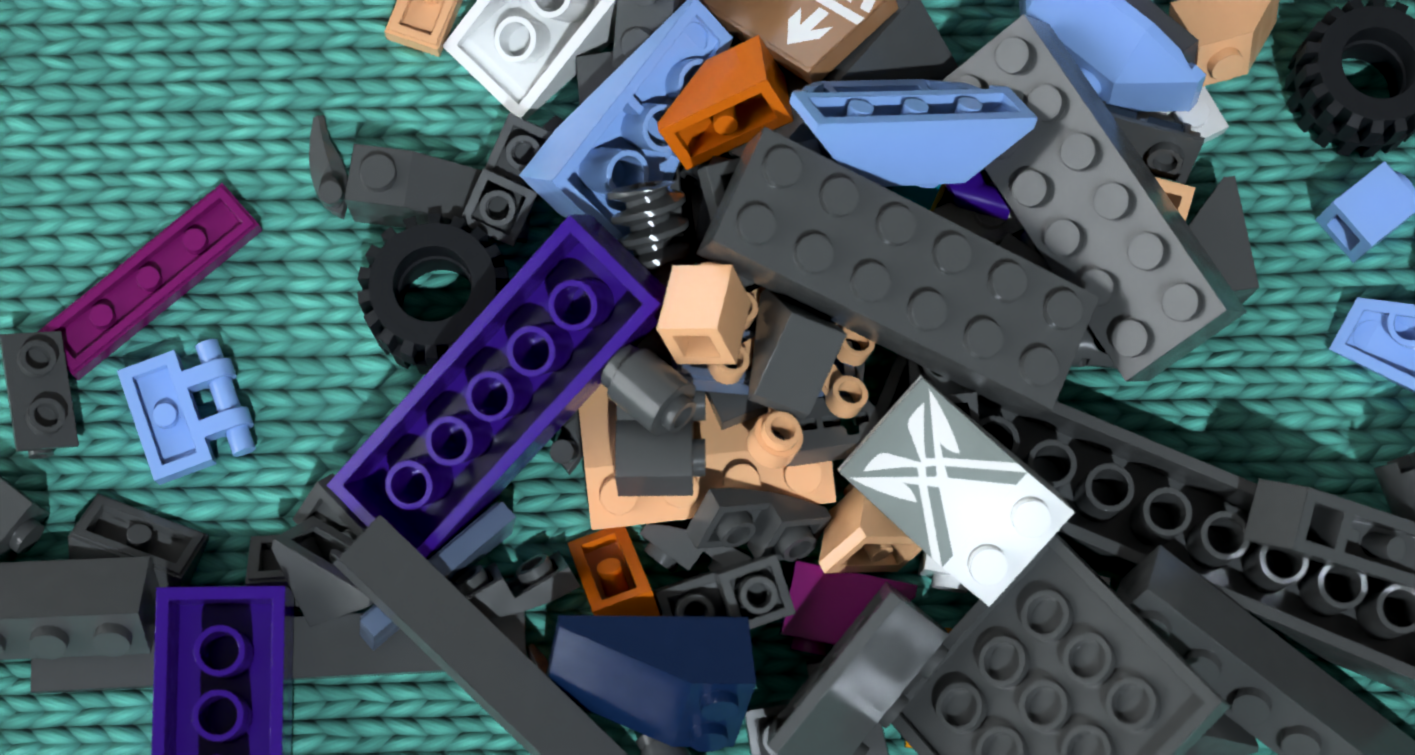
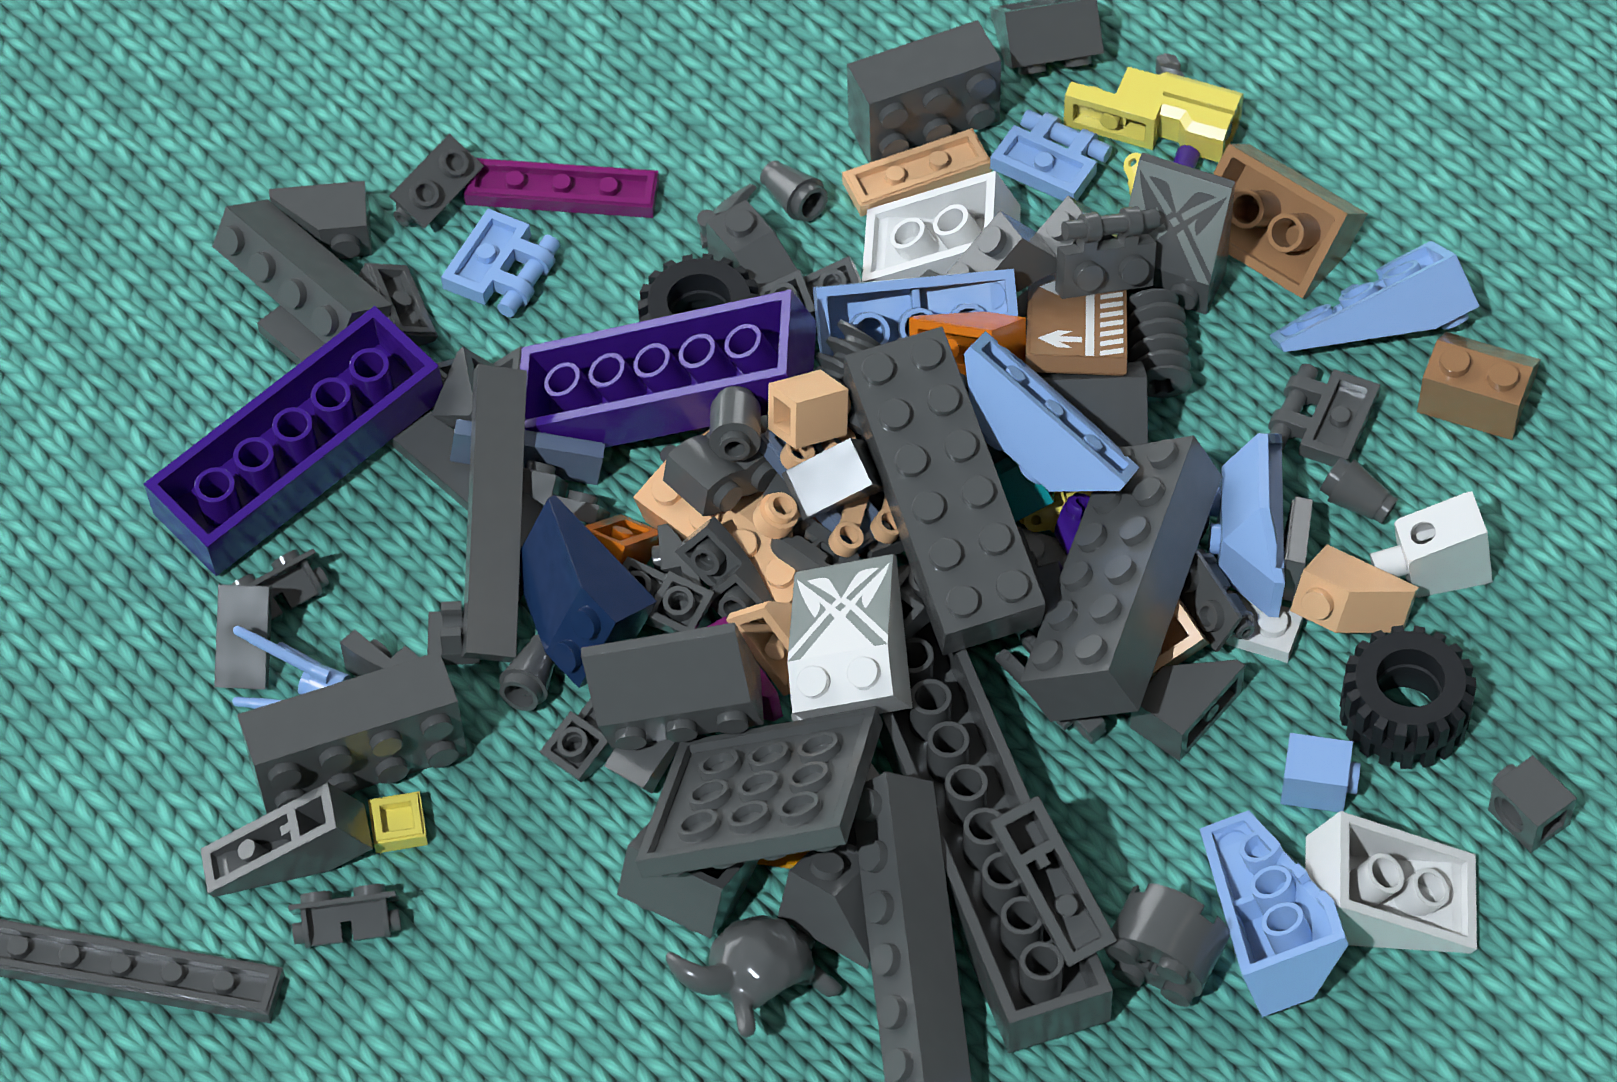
camera: 55 degrees right, 20 degrees down
none -> dark grey cone [760,160,828,222]

